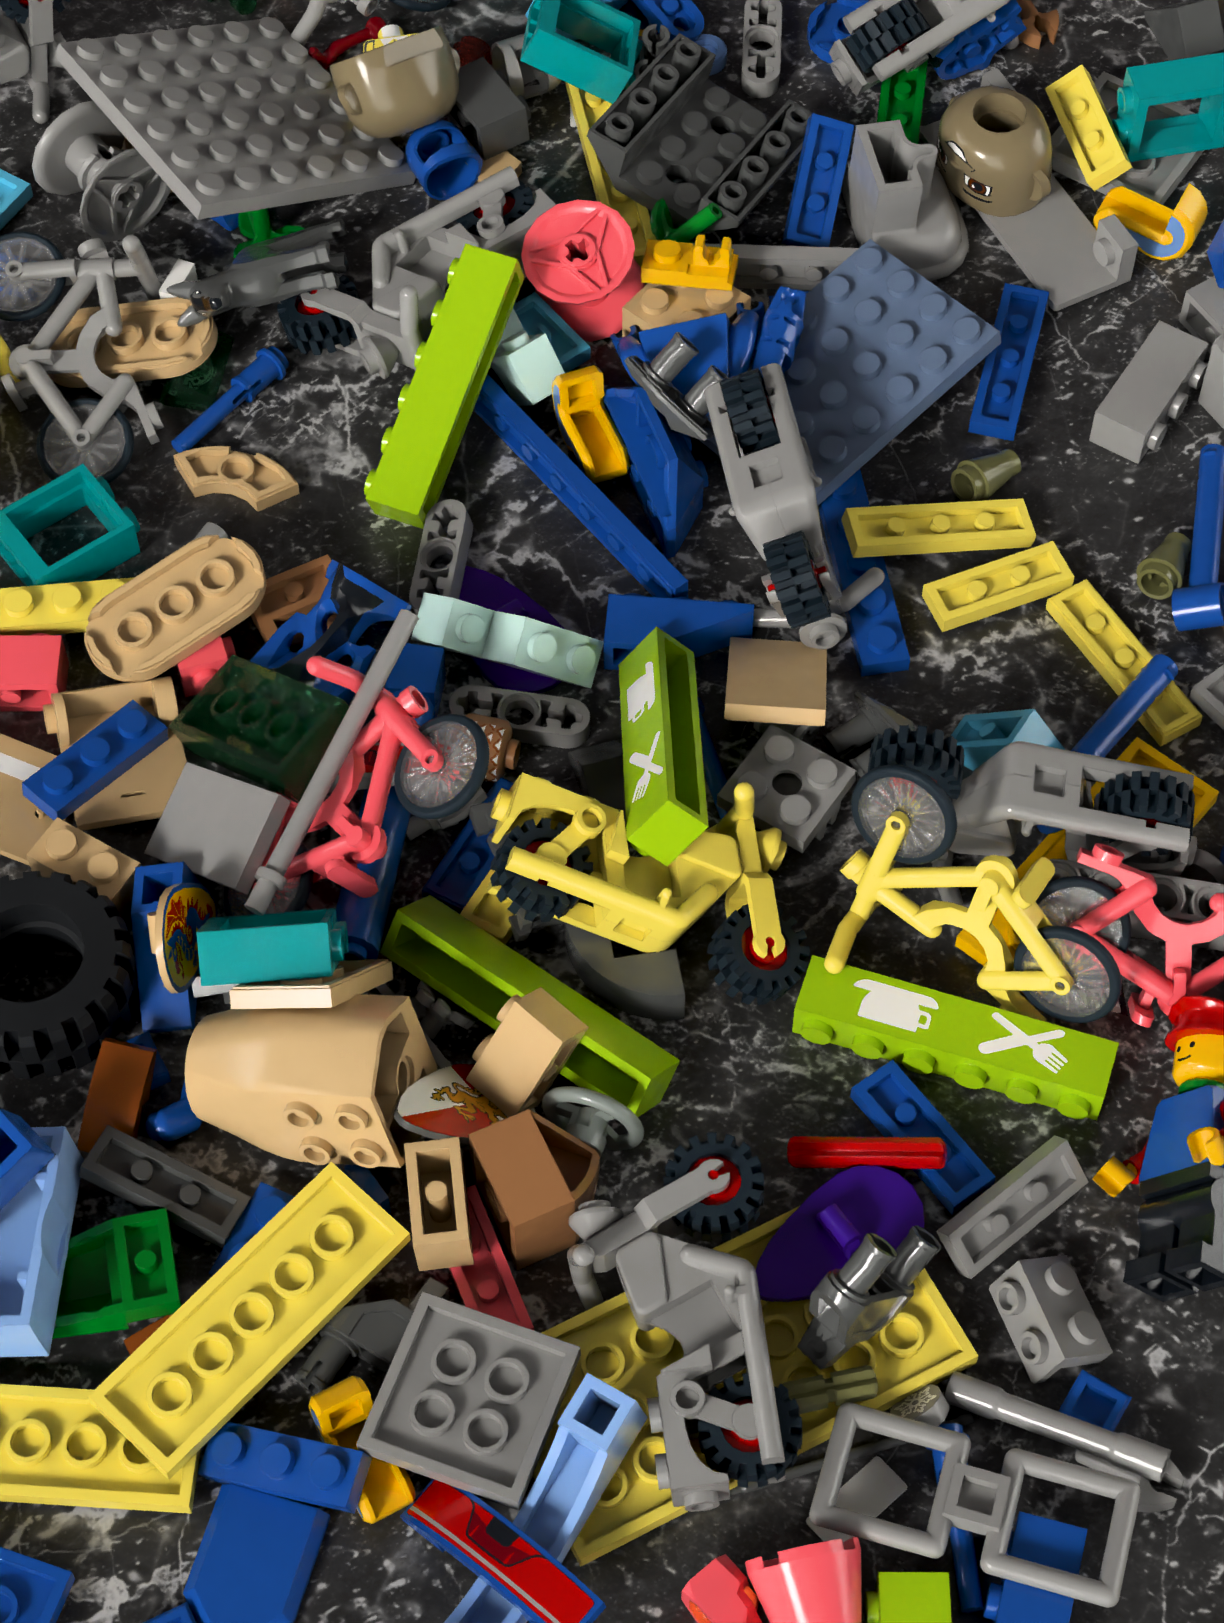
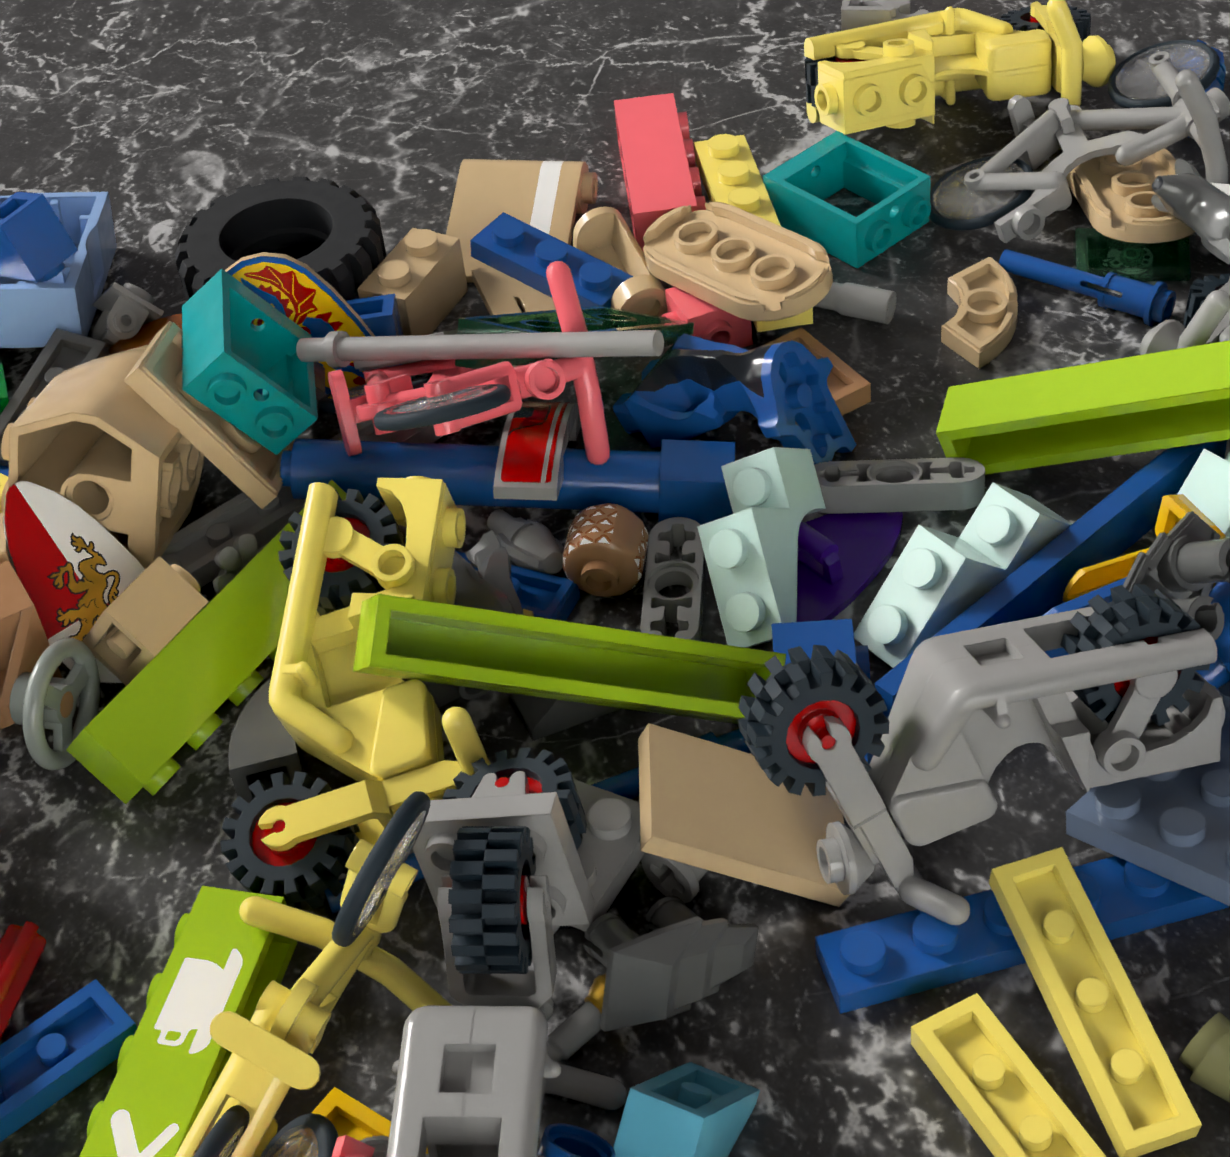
camera: 90 degrees right, 15 degrees down
none -> light grey hinge [91,282,164,349]
none -> light grey plate [413,748,595,926]
none -> light aqua arch [854,482,1072,668]

